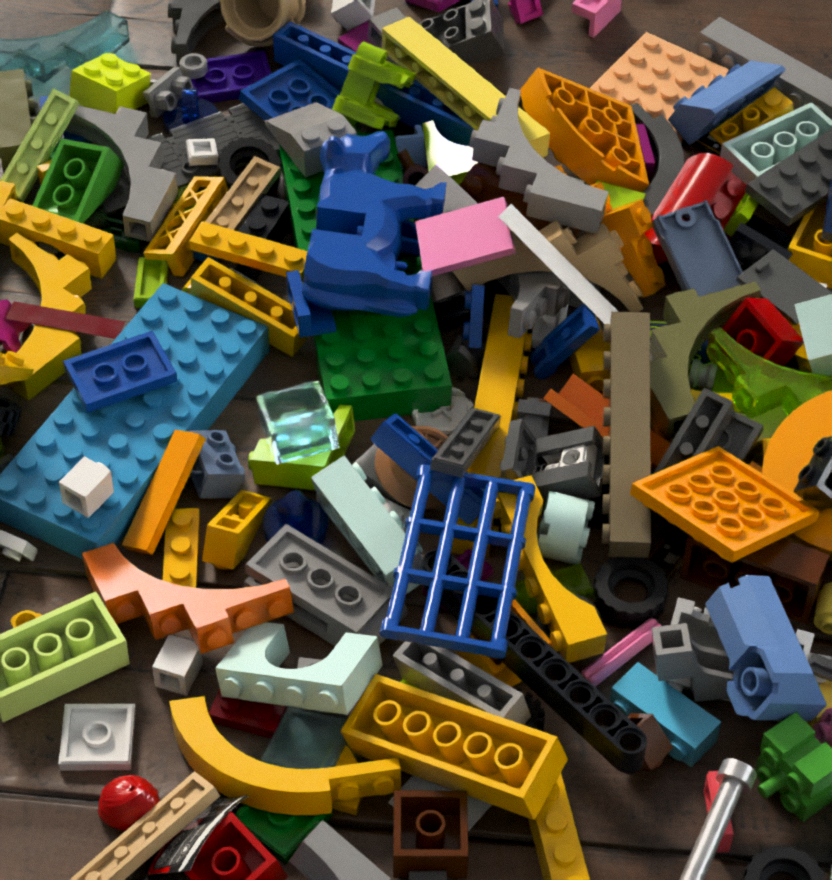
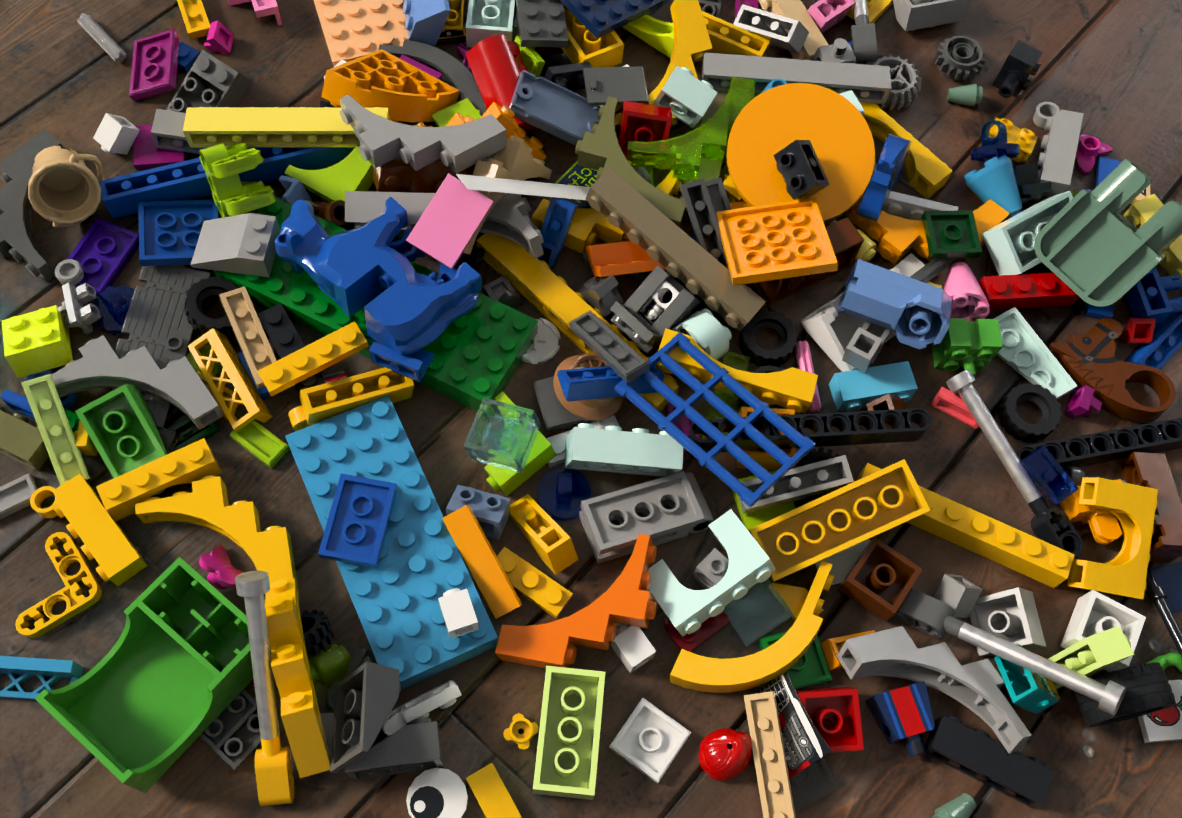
camera: 60 degrees left, 15 degrees up
dark red sticker [5,301,126,339] -> none
white tile [186,138,219,166] -> none
blue plate [463,284,485,348] -> none

